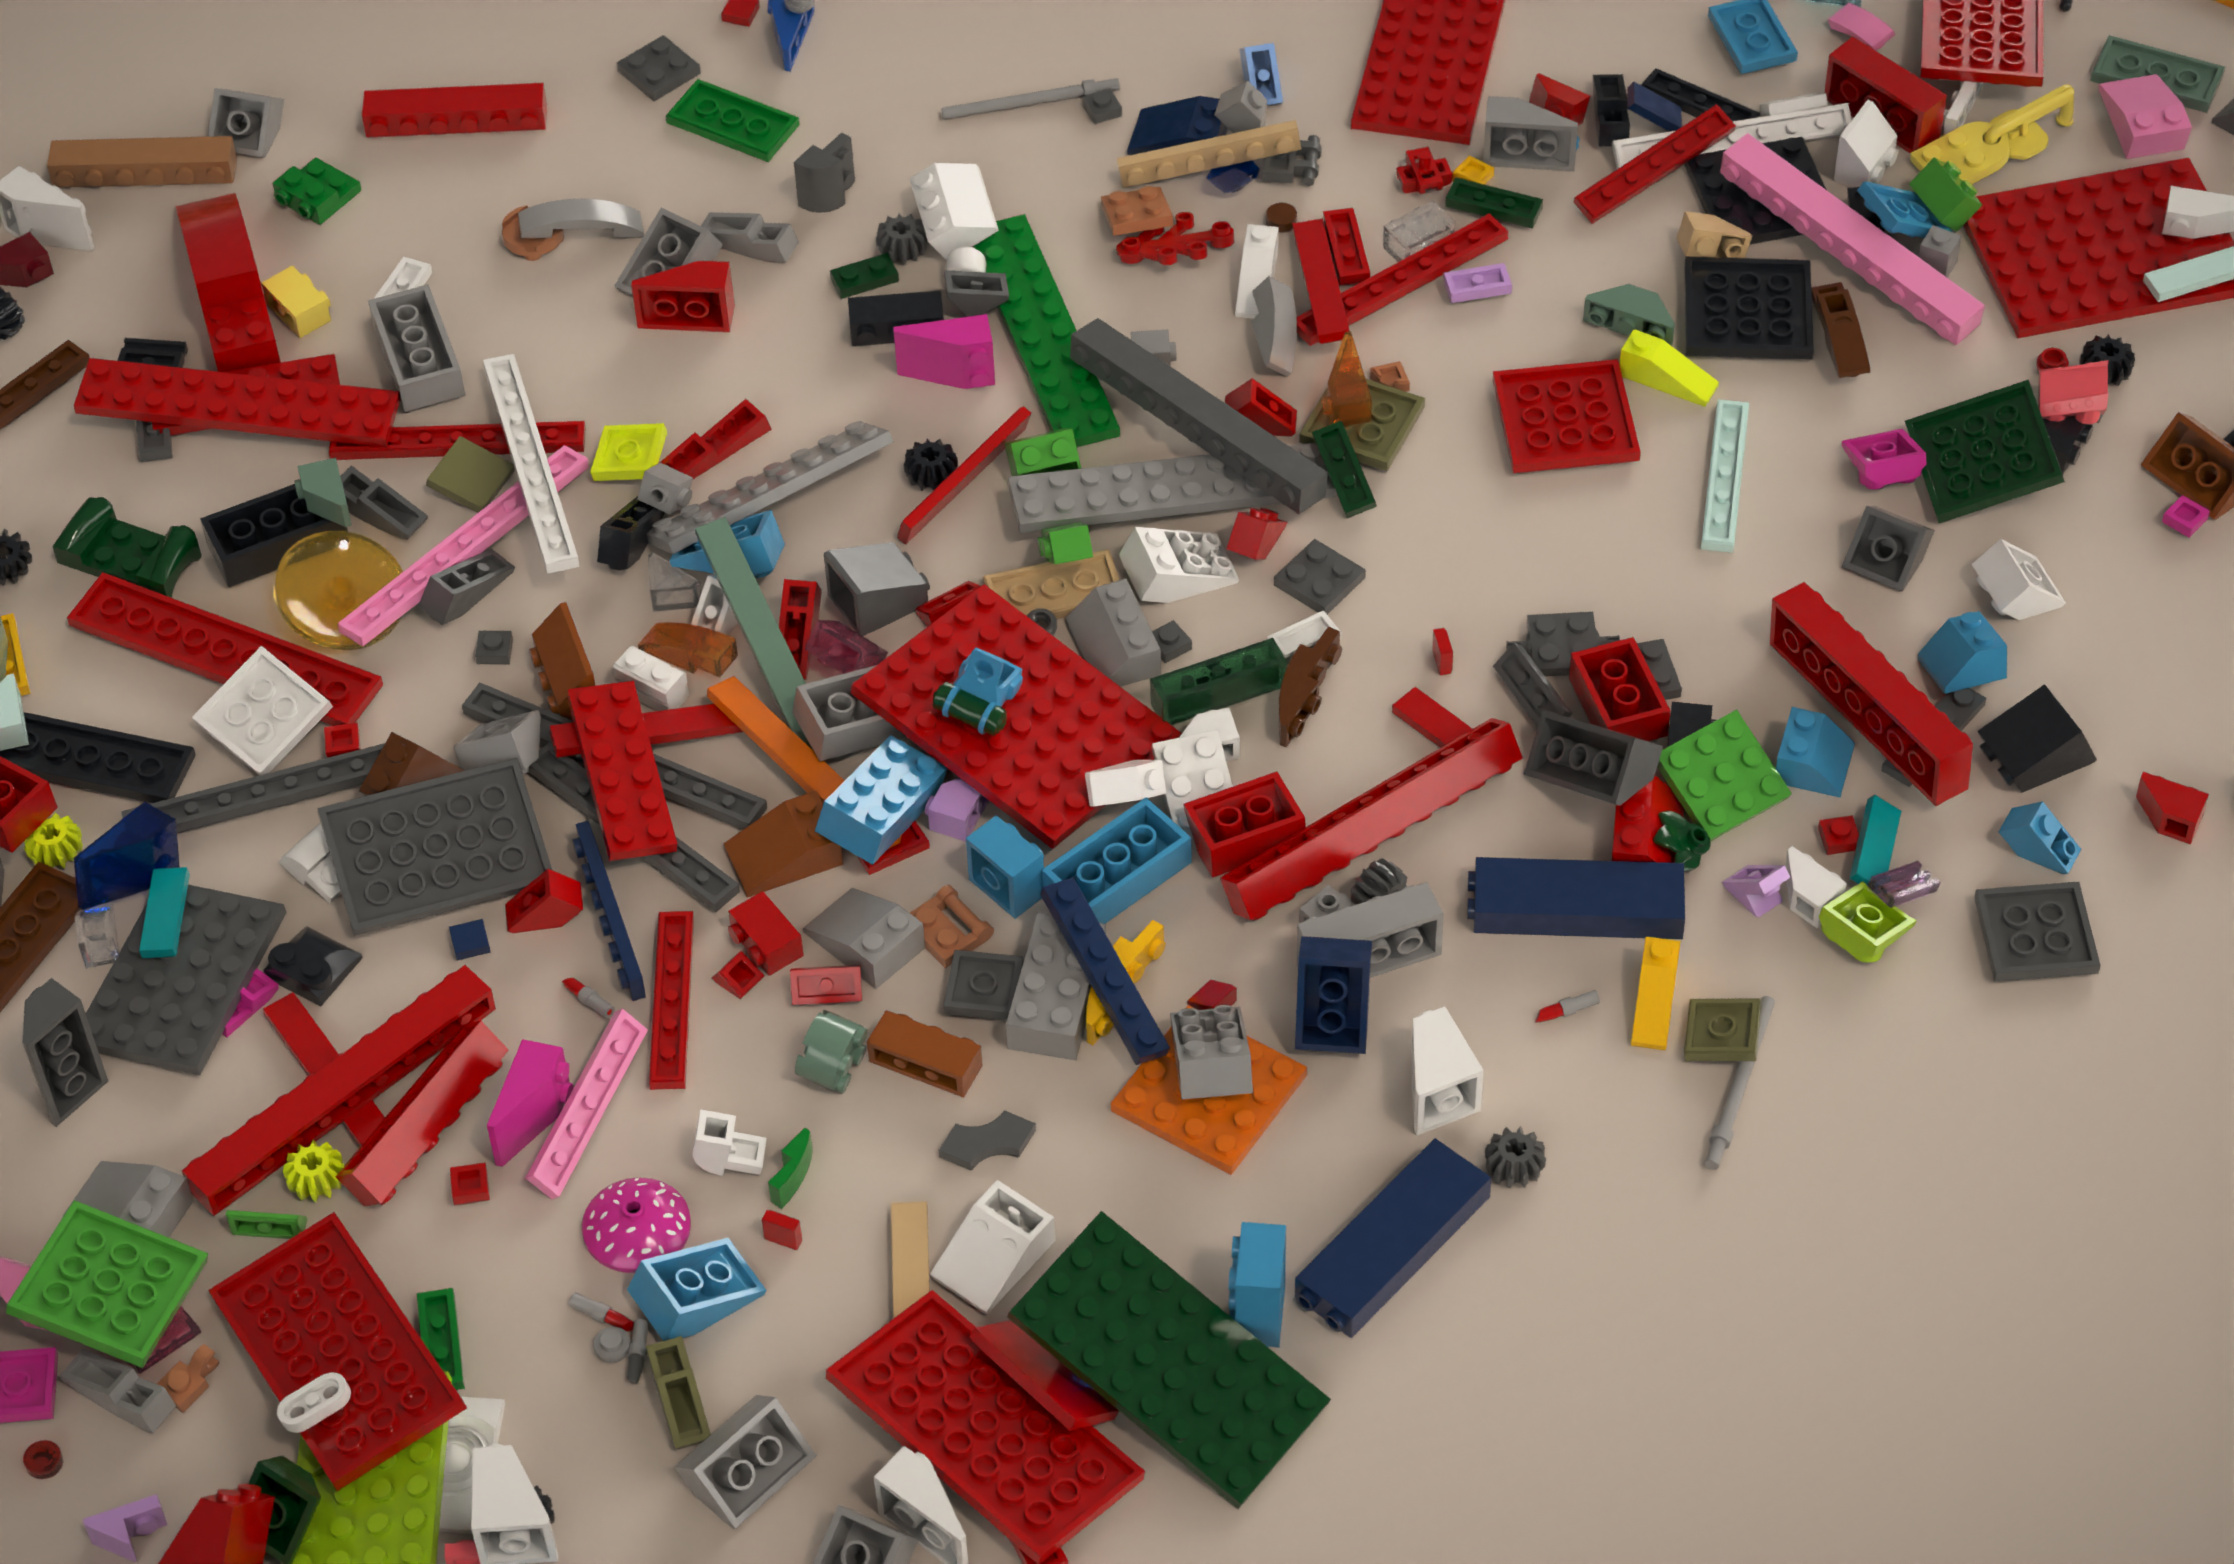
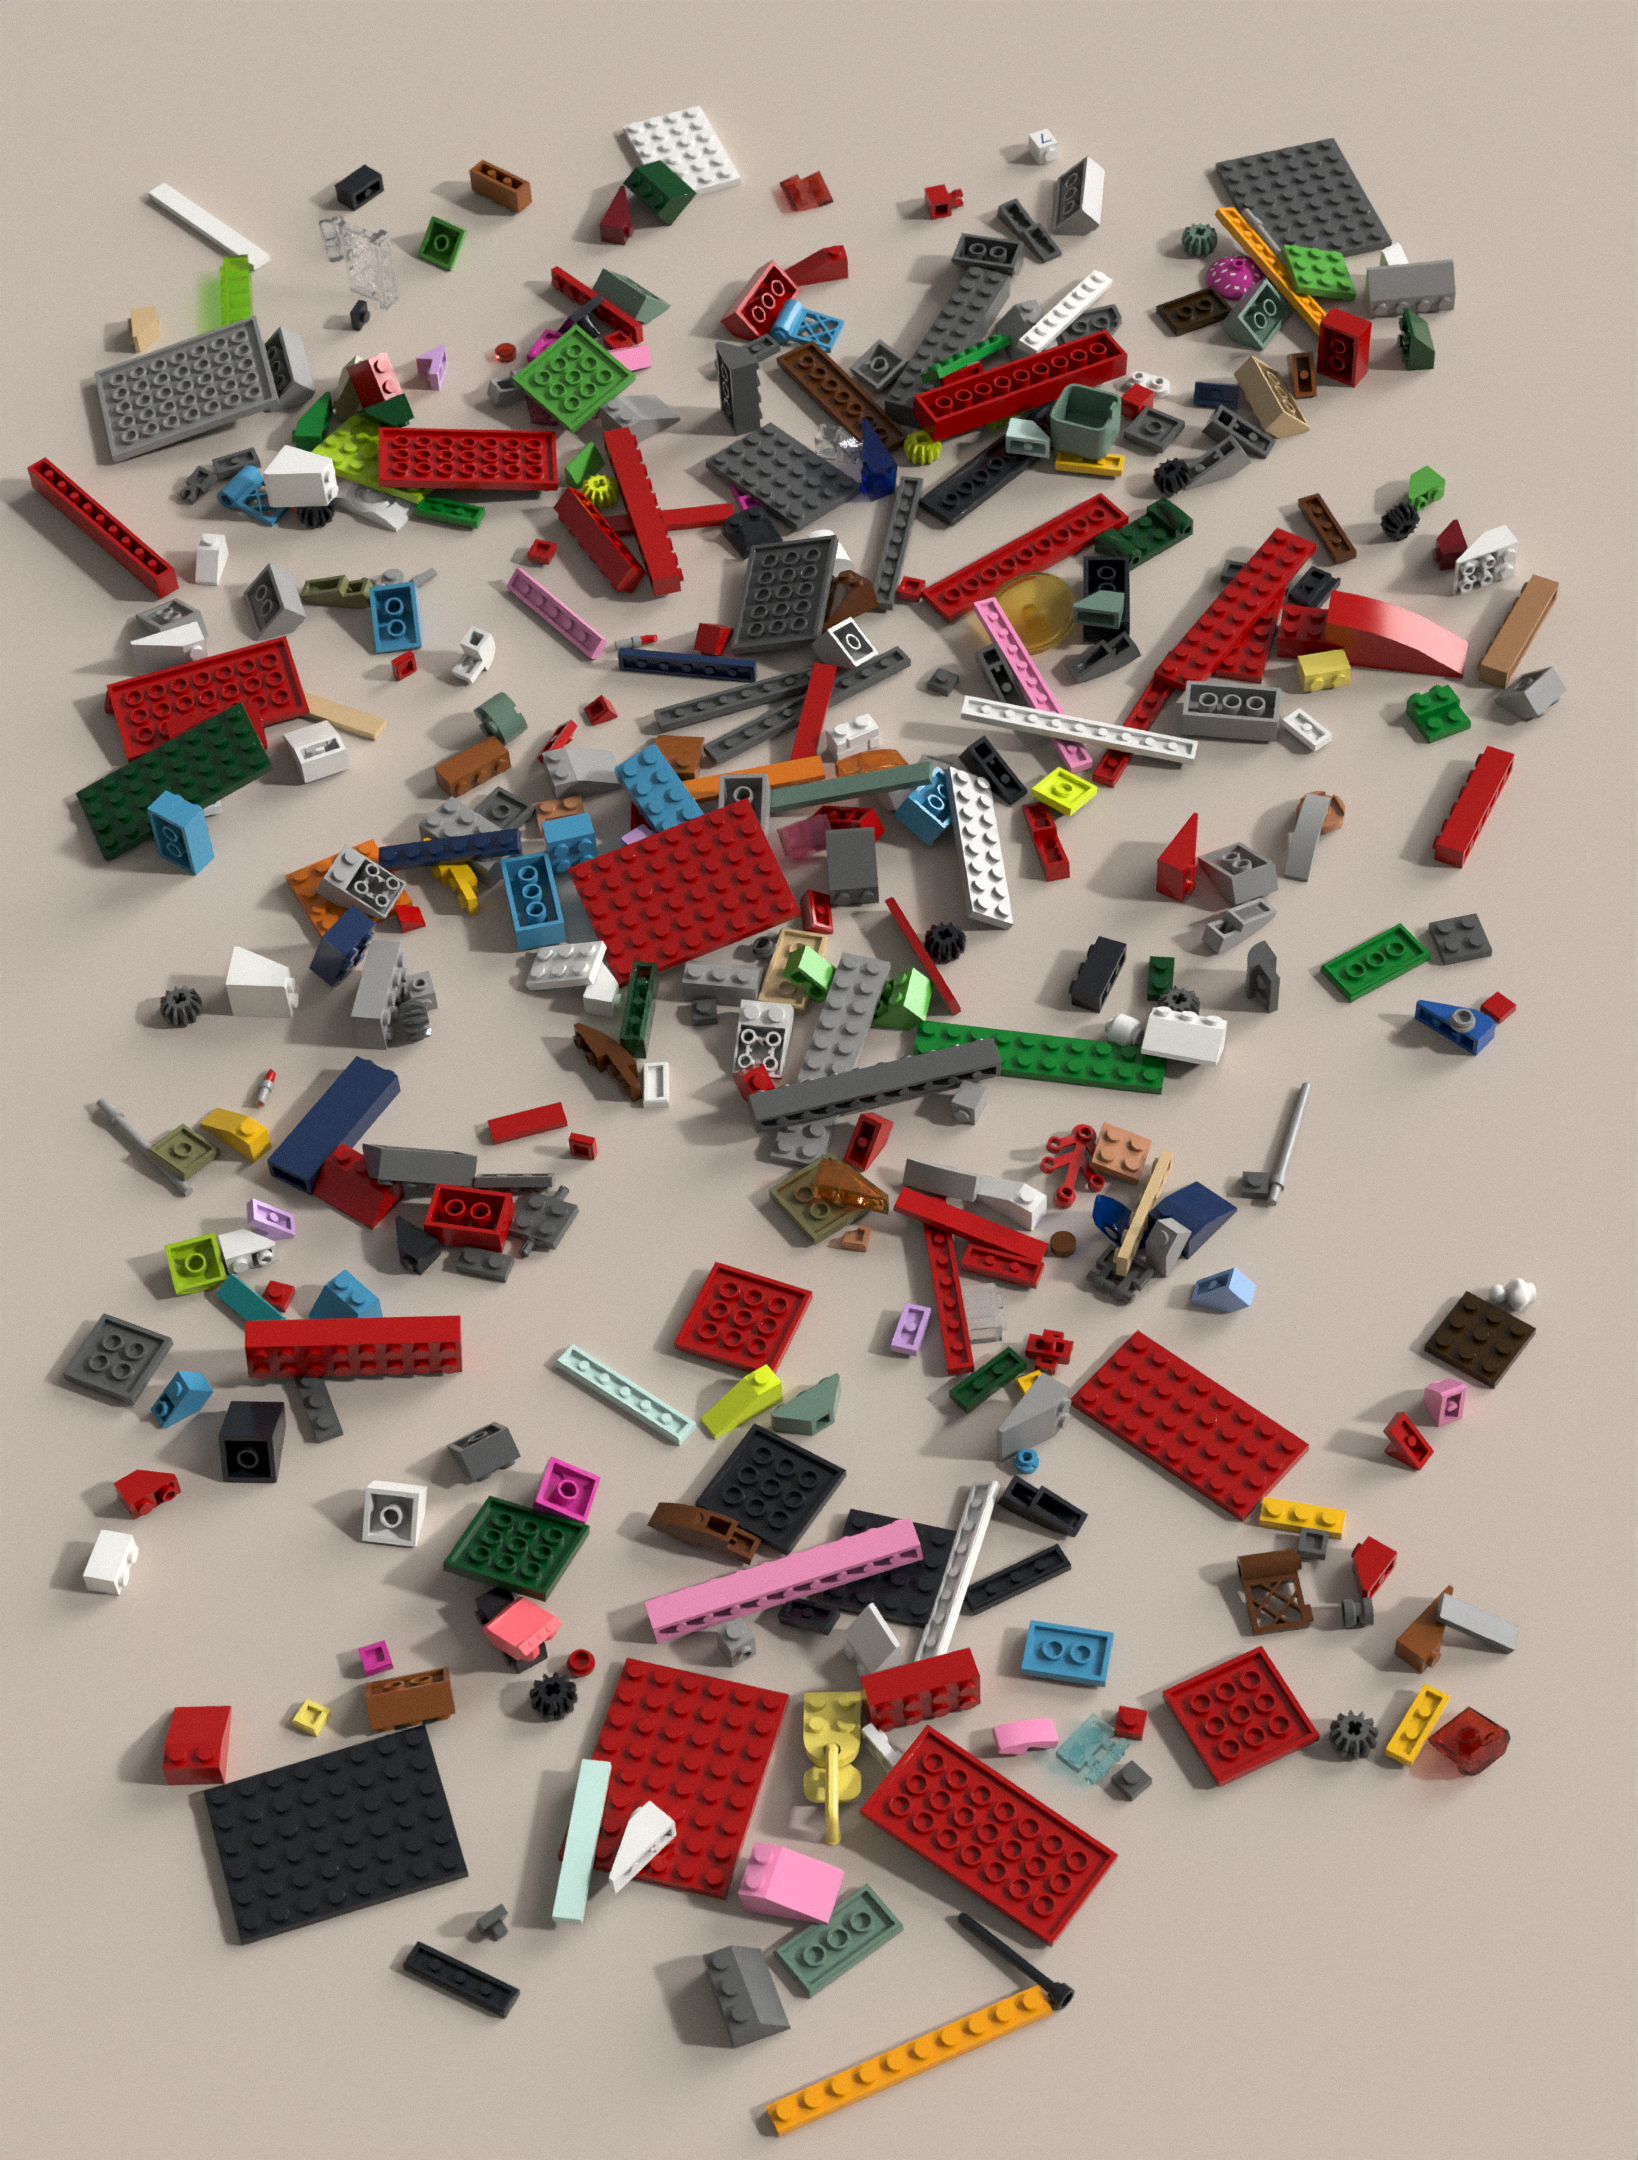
camera: 120 degrees right, 0 degrees up
teal tile [139,867,190,958] -> none
nougat plate [157,1344,219,1413] -> none
white plate [192,646,333,776] -> none
white plate [277,1372,351,1433] -> none
olive tile [426,436,515,513] -> none
dark blue tile [449,919,491,961] -> none
dark pink slope [487,1039,574,1167] -> none
dark orange slope [529,602,595,720] -> none
red plate [567,681,678,861] -> none
dark pink dish [582,1177,691,1273] -> none
light grey brick [637,463,693,515] -> none
red tile [649,911,694,1090] -> none
red brick [728,891,804,976] -> none
green slope [768,1128,813,1209] -> none
dark pink slope [893,314,995,389] -> none
dark azure piece [932,648,1023,737] -> none
dark grey tile [939,1110,1036,1170] -> none
dark grey slope [944,270,1009,317] -> none
white slope [1085,760,1167,806] -> none
red slope [1183,771,1306,878] -> none
red brick [1220,718,1523,920] -> none
dark grey plate [1274,539,1366,614] -> none
dark blue brick [1295,1138,1492,1338] -> none
dark green plate [1312,420,1377,518] -> none
red slope [1529,73,1591,126] -> none
red tile [1573,104,1736,224] -> none
dark blue tile [1627,82,1682,132] -> none
dark green plate [1653,811,1711,873] -> none
bright green plate [1657,709,1792,842] -> none
tan slope [1676,211,1752,258] -> none
white plate [1759,93,1828,116] -> none
dark azure plate [1857,181,1954,238] -> none
tile [1867,861,1941,908] -> none
bright green brick [1909,157,1982,232] -> none
dark azure slope [1918,611,2007,694] -> none

